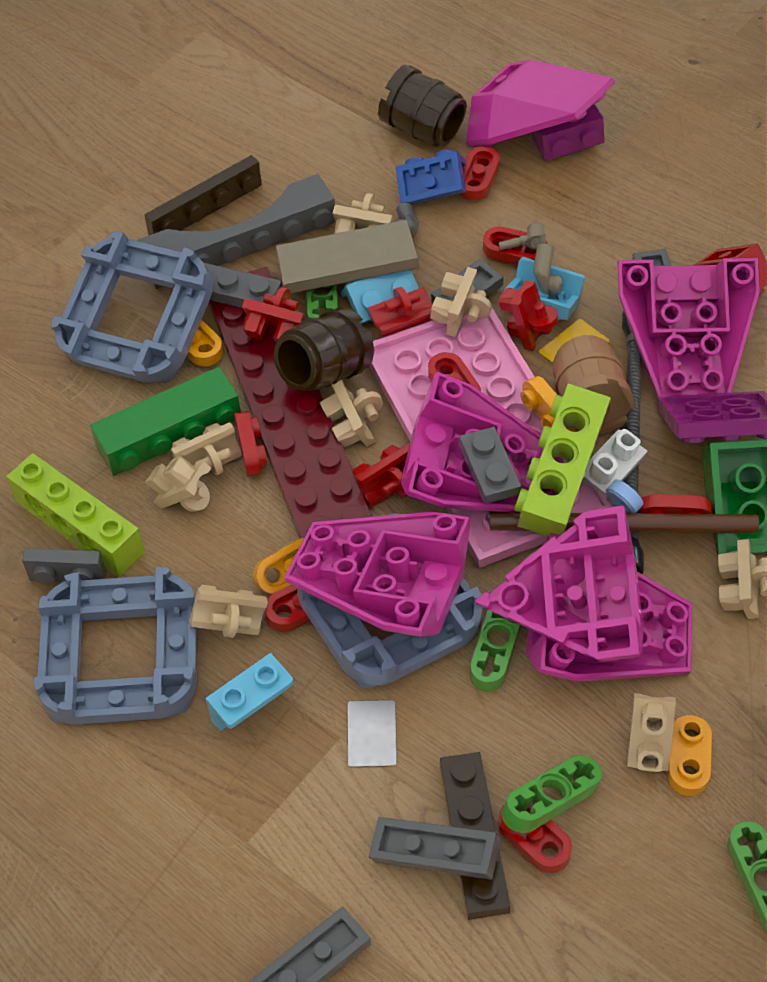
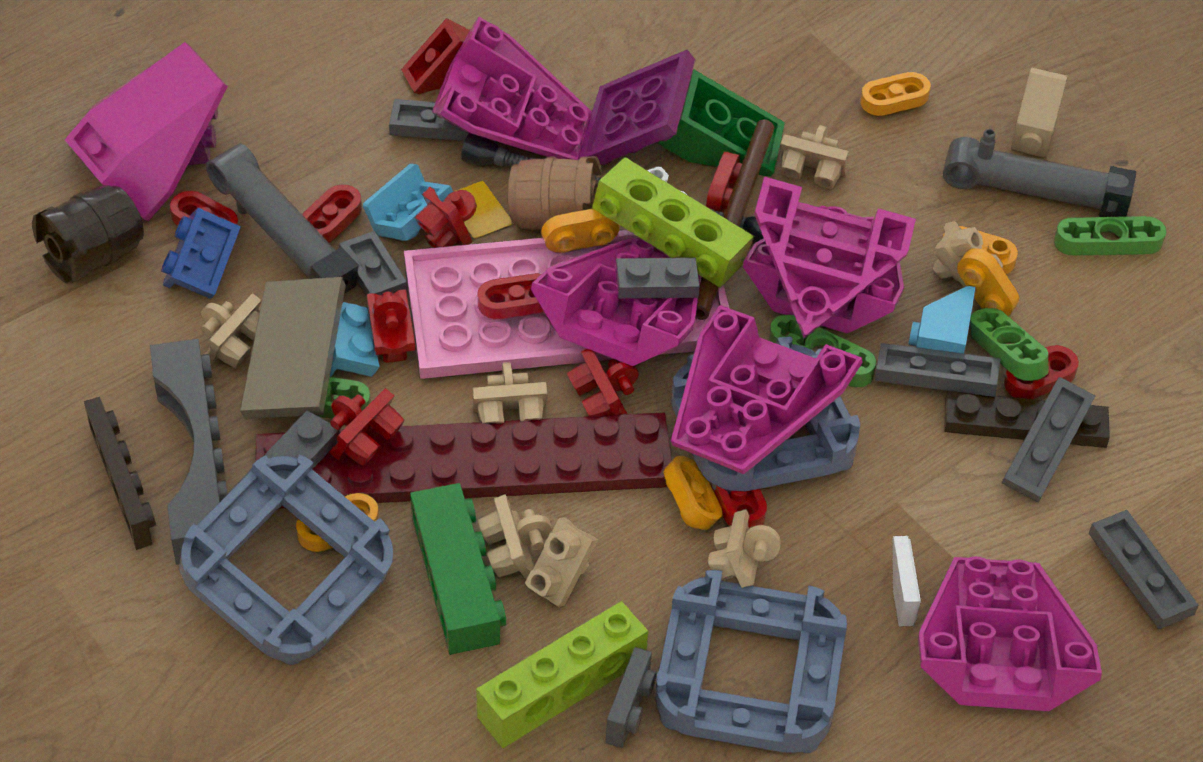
camera: 80 degrees left, 5 degrees down
medium azure bracket [206,653,294,731] -> none
red plate [234,411,267,477] -> none
dark brown piece [274,308,374,392] -> none
flat silver sticker [348,700,397,767] -> none
dark grey arm [394,203,419,236] -> none
tan hips [430,267,492,337] -> none
dark tan hand [499,222,546,250] -> none
dark tan arm [533,243,563,294] -> none
light blue tile [606,479,644,513] -> none
none -> dark grey piece [206,143,359,294]
none -> dark grey plate [875,343,1001,397]
none -> white tile [892,536,921,626]
none -> medium azure slope [908,286,976,354]
none -> dark pink wedge [918,556,1102,711]
none -> light orange plate [957,248,1019,316]

